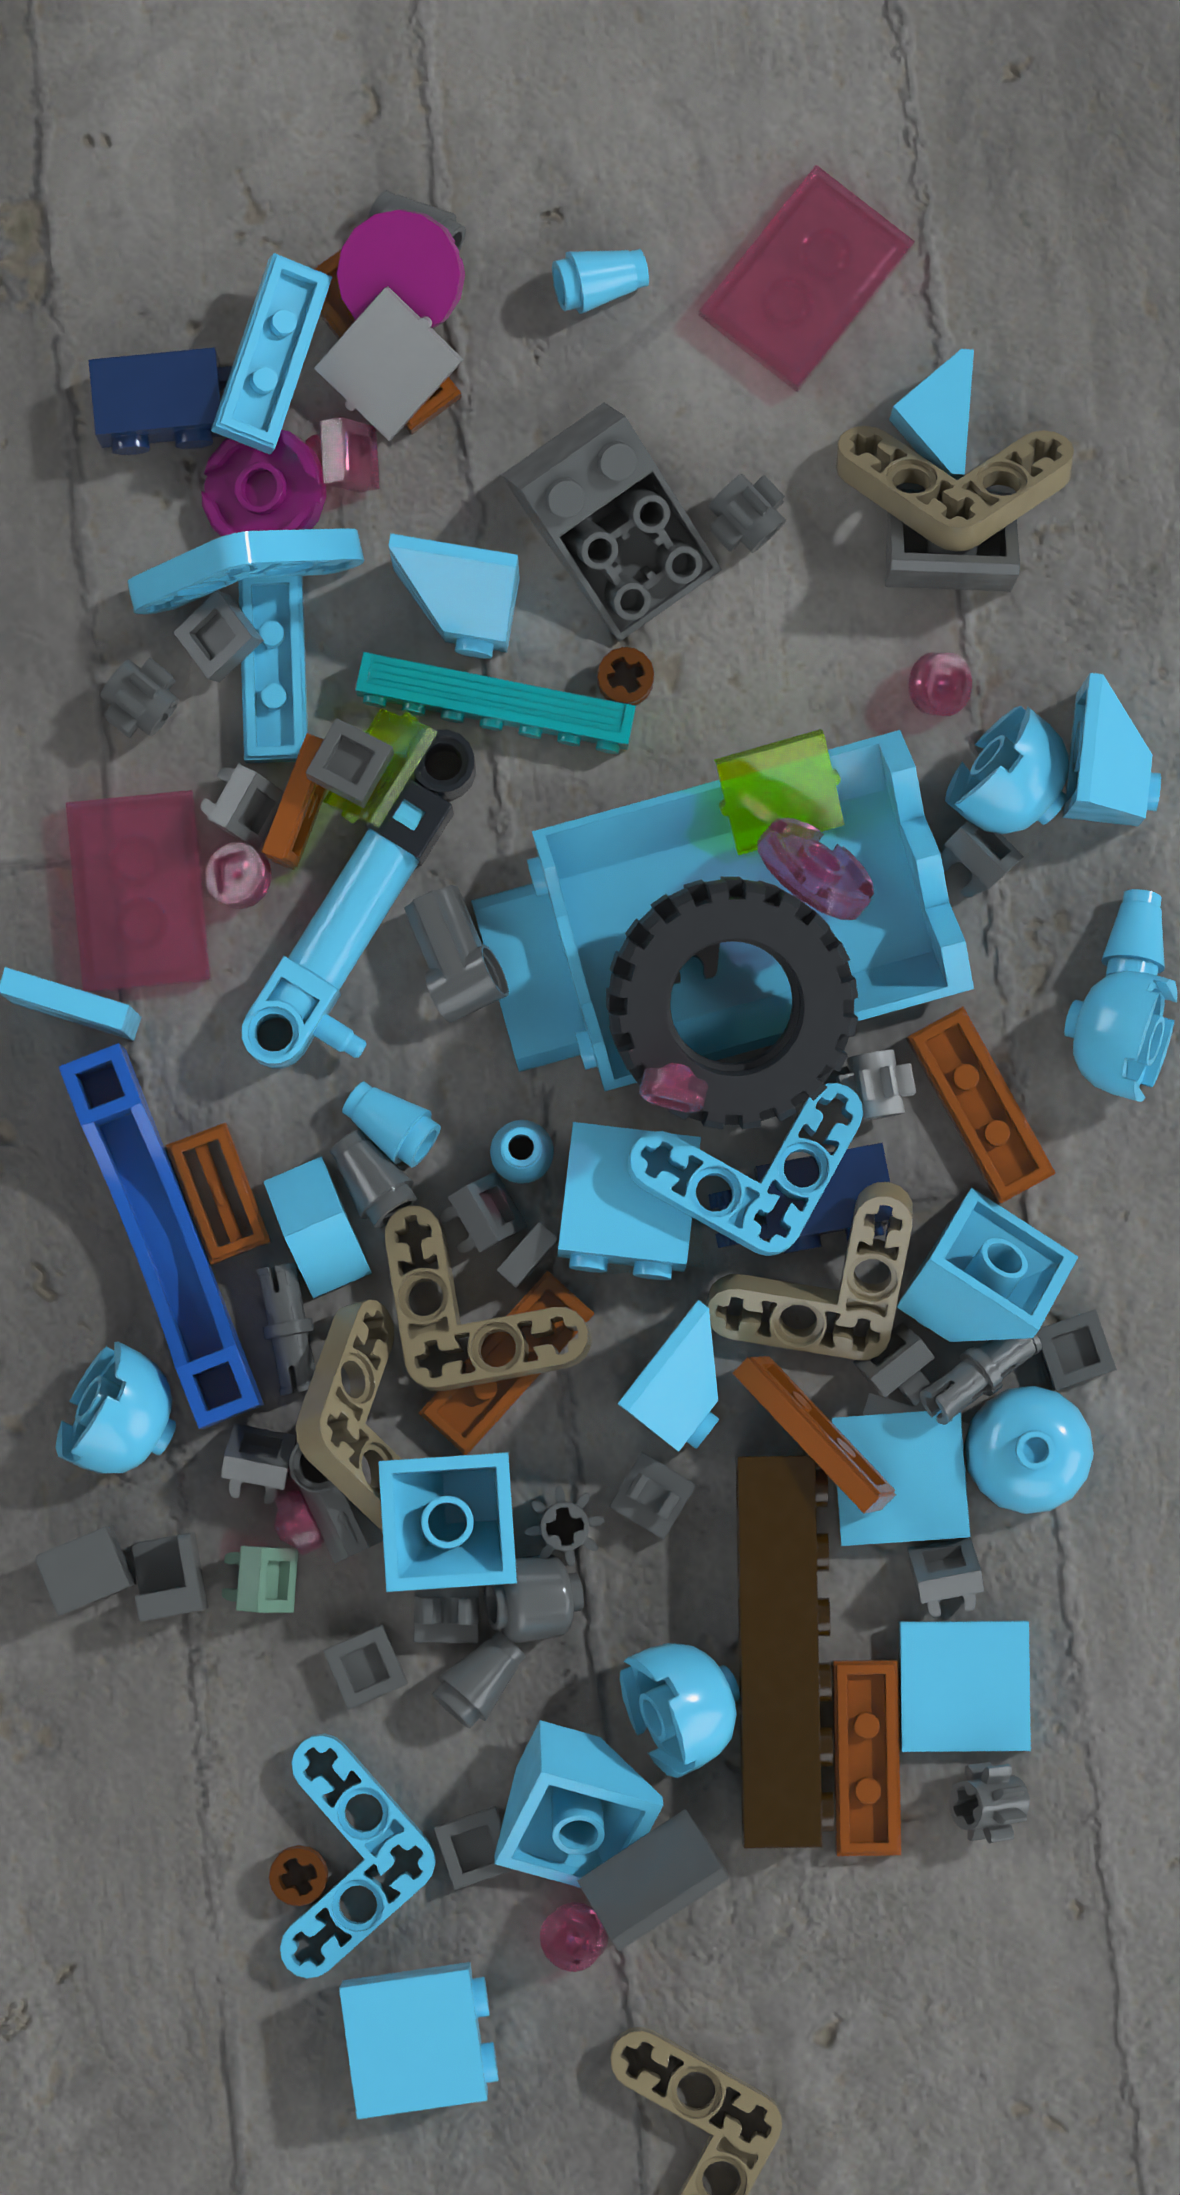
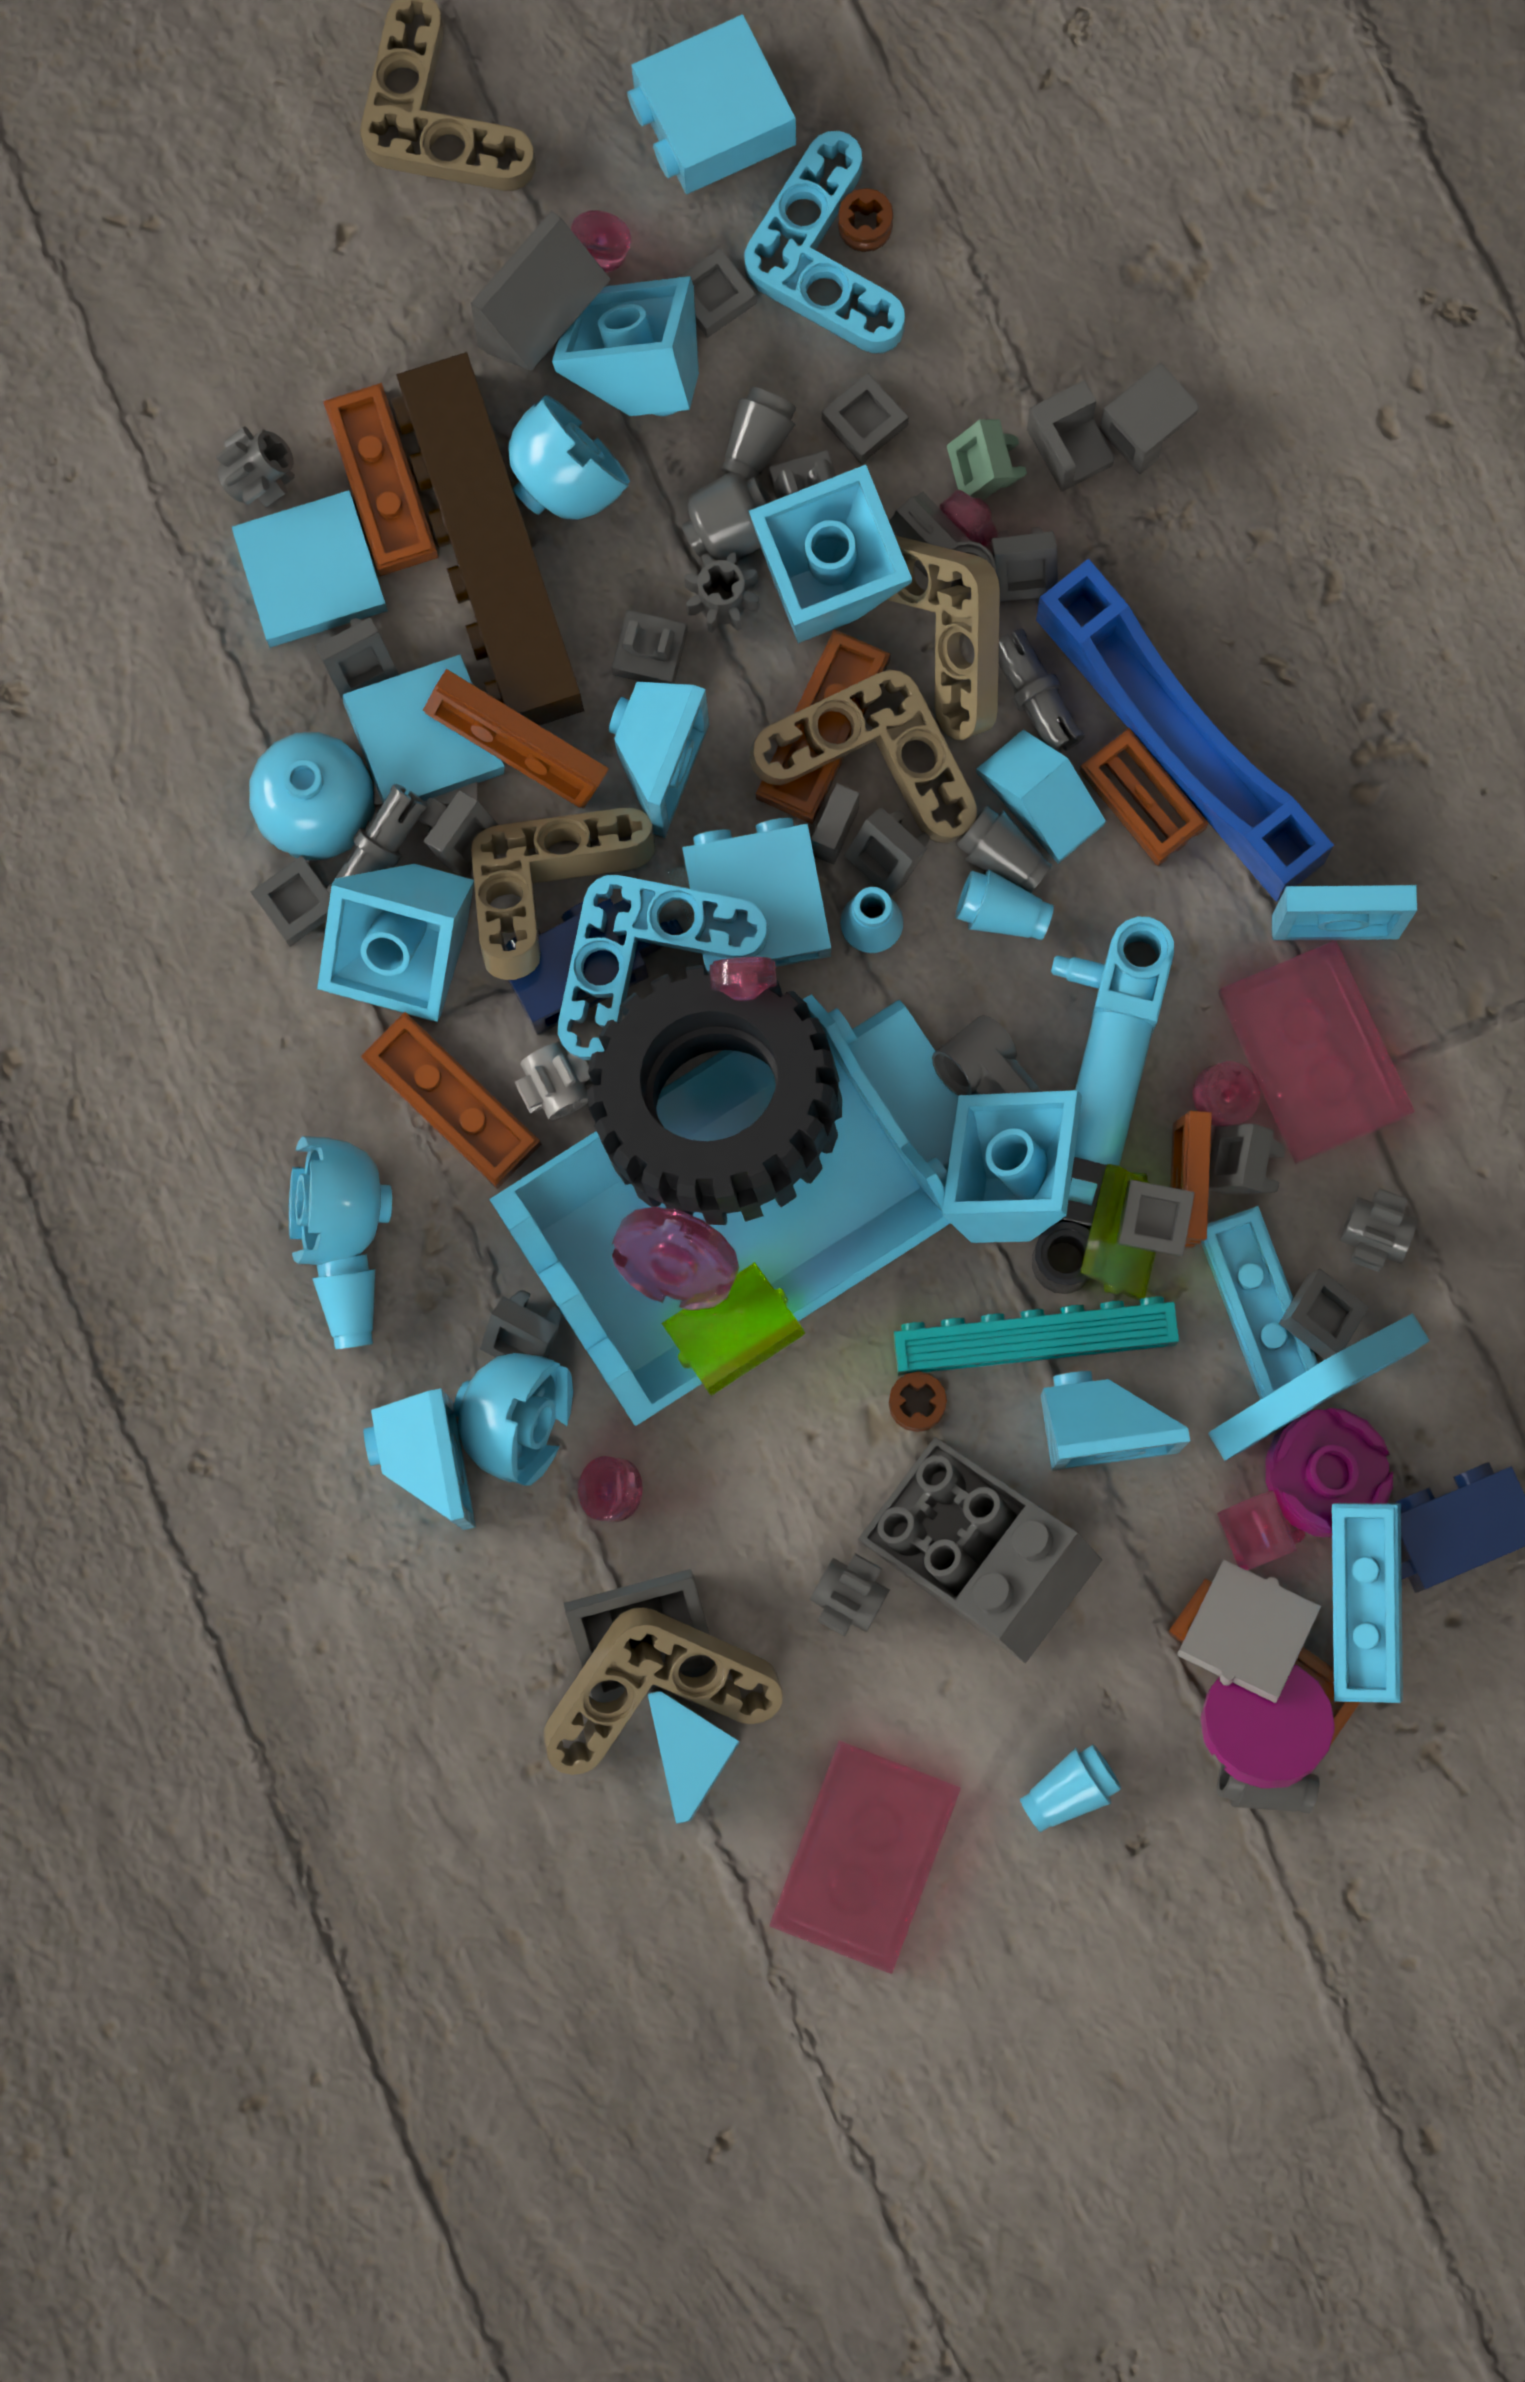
camera: 170 degrees right, 5 degrees down
medium azure cylinder [55,1341,176,1473] -> none
none -> medium azure slope [942,1090,1082,1243]

